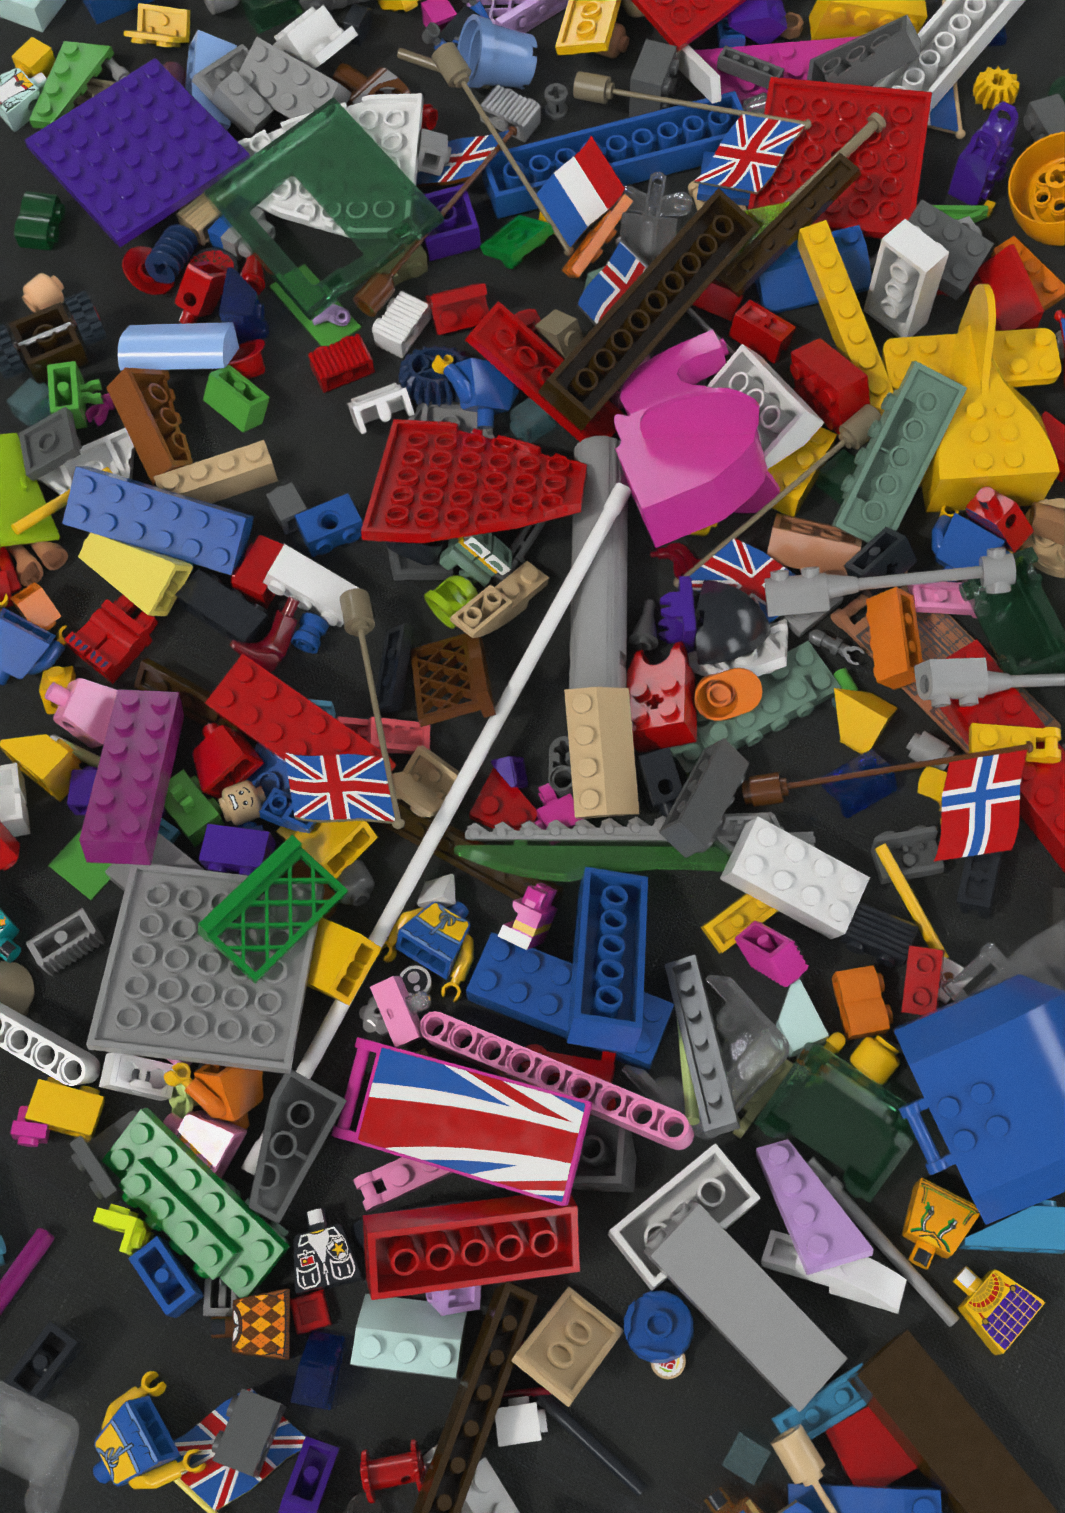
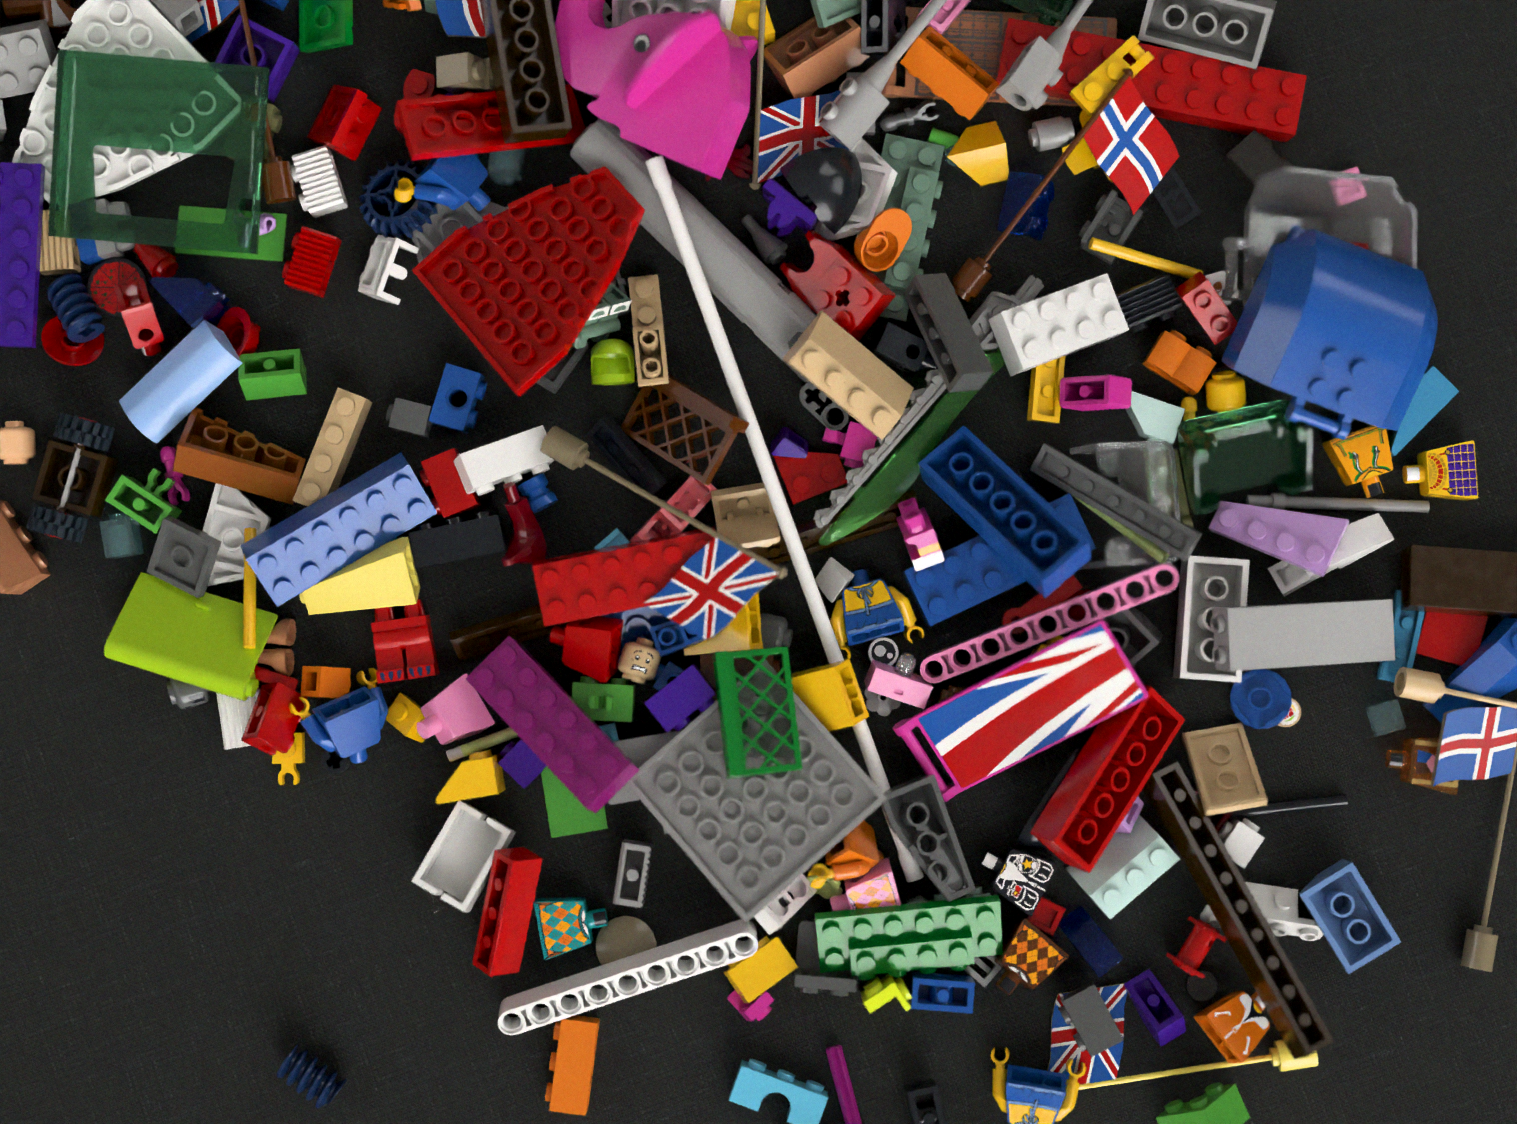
camera: 45 degrees left, 20 degrees up
bright pink plate [353,1157,453,1212] -> none

